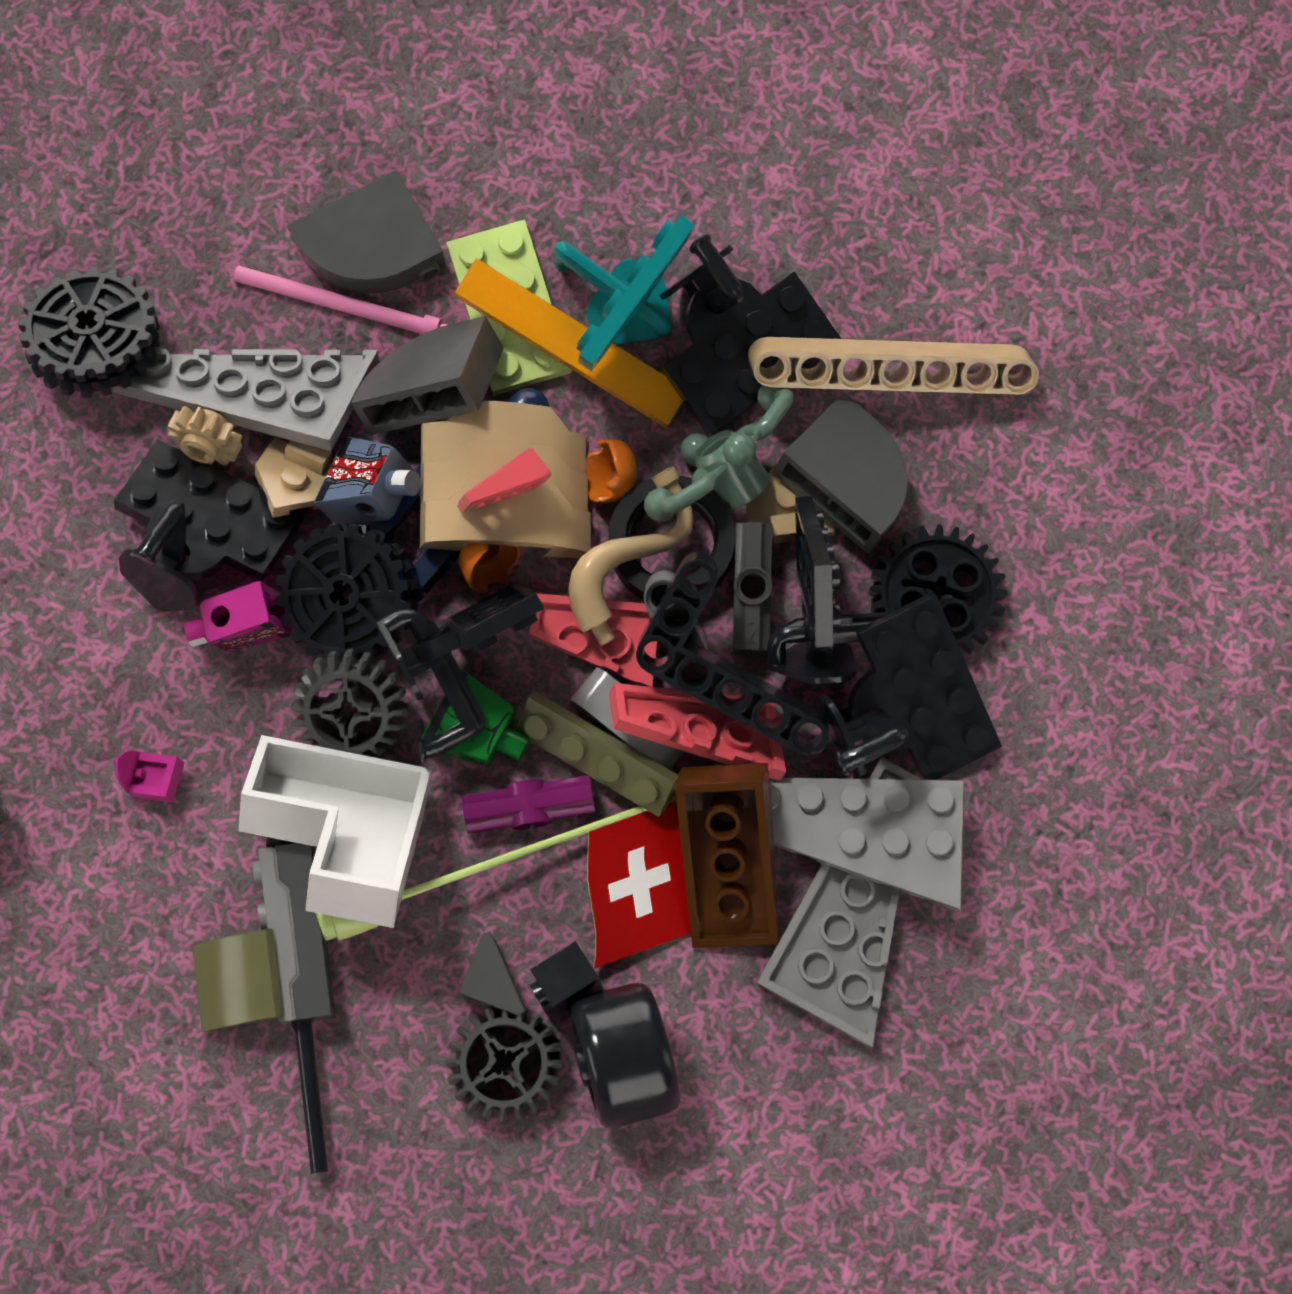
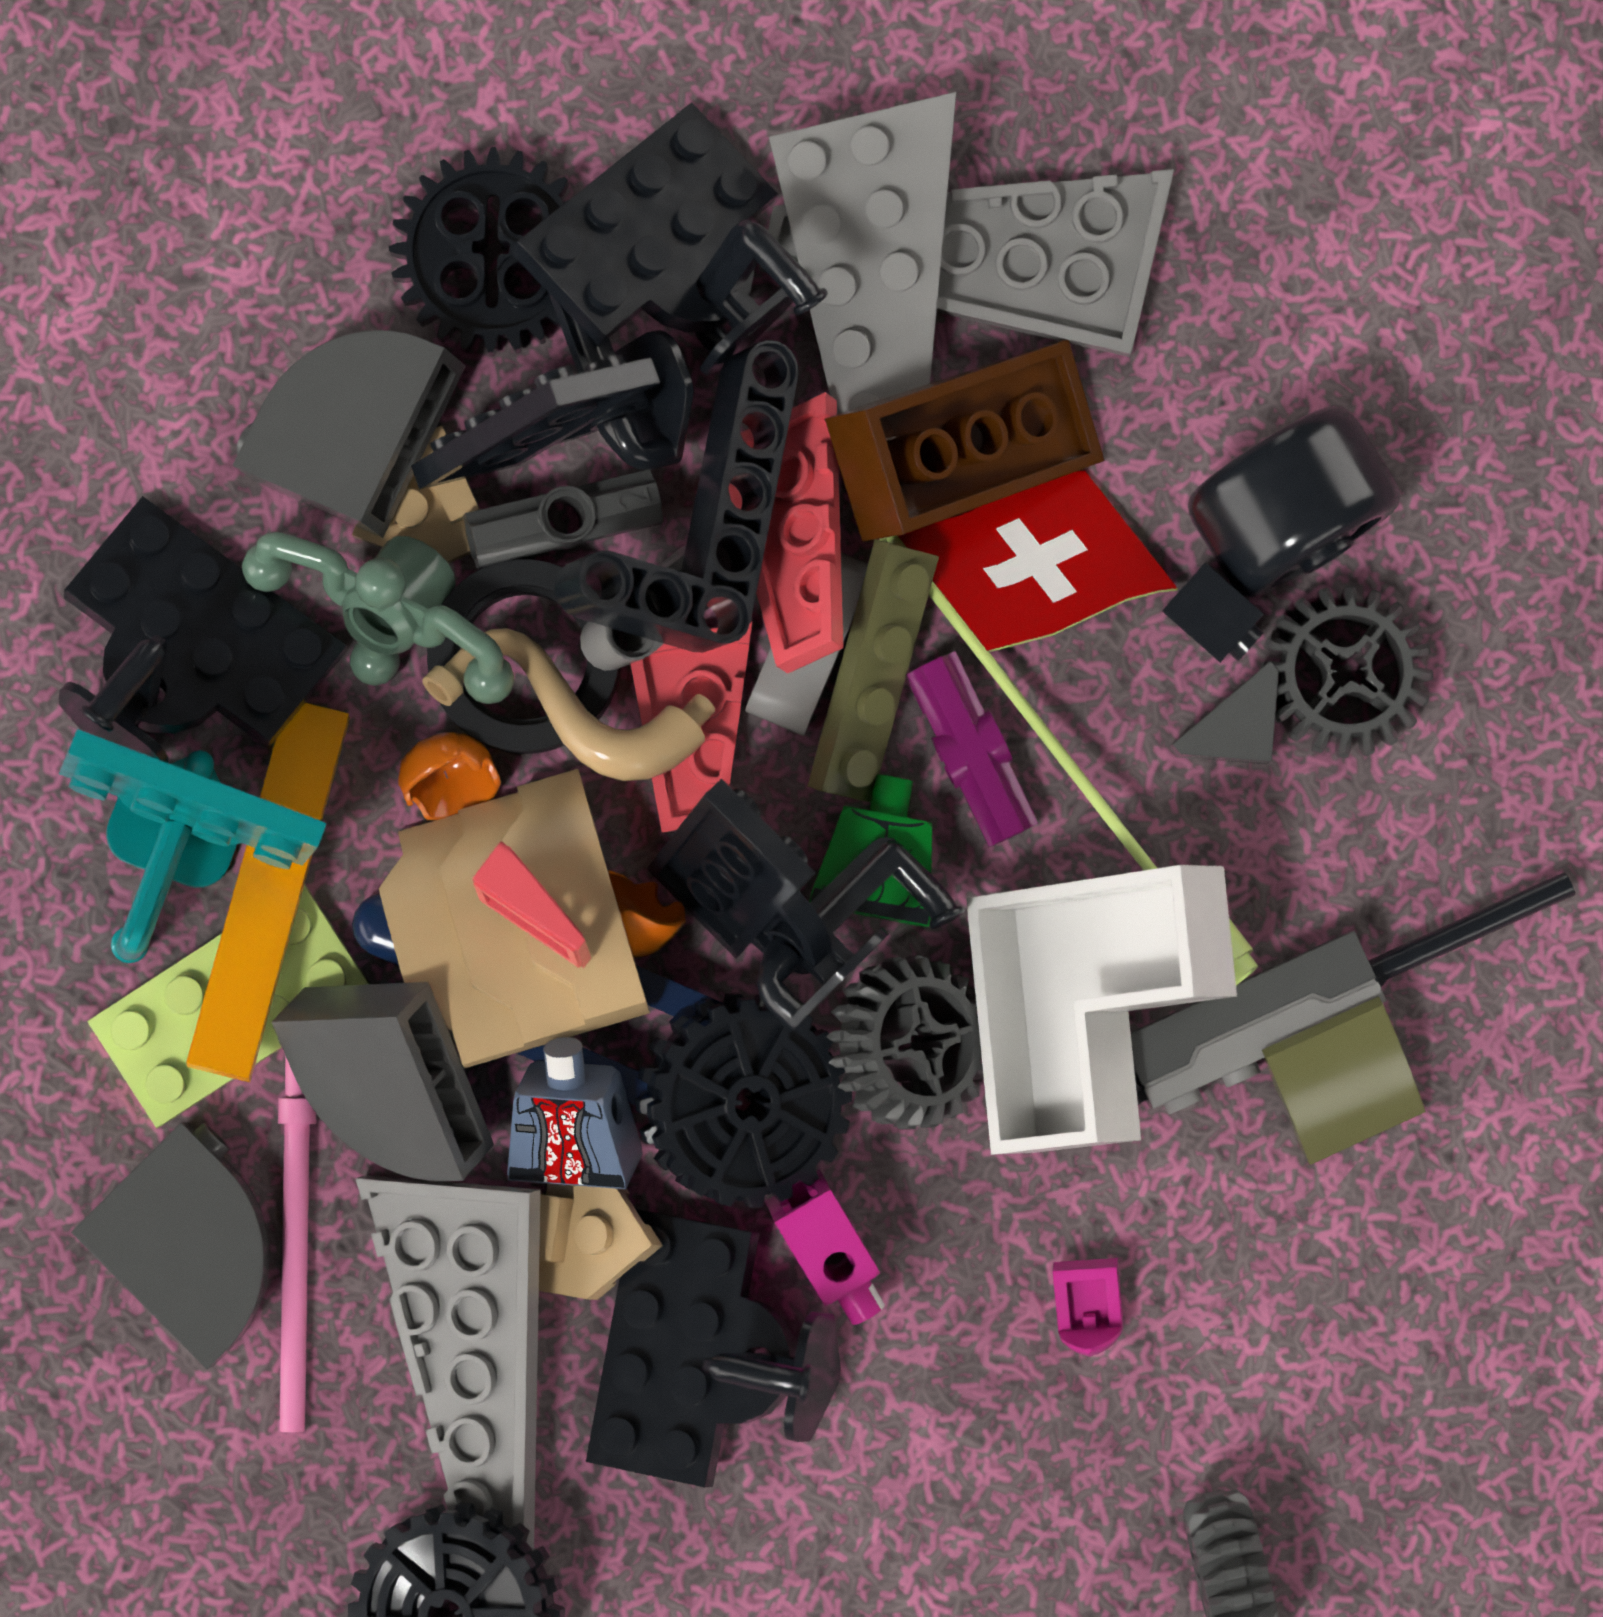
camera: 105 degrees left, 10 degrees up
tan gear [167,406,243,466] -> none
tan beam [748,337,1039,395] -> none

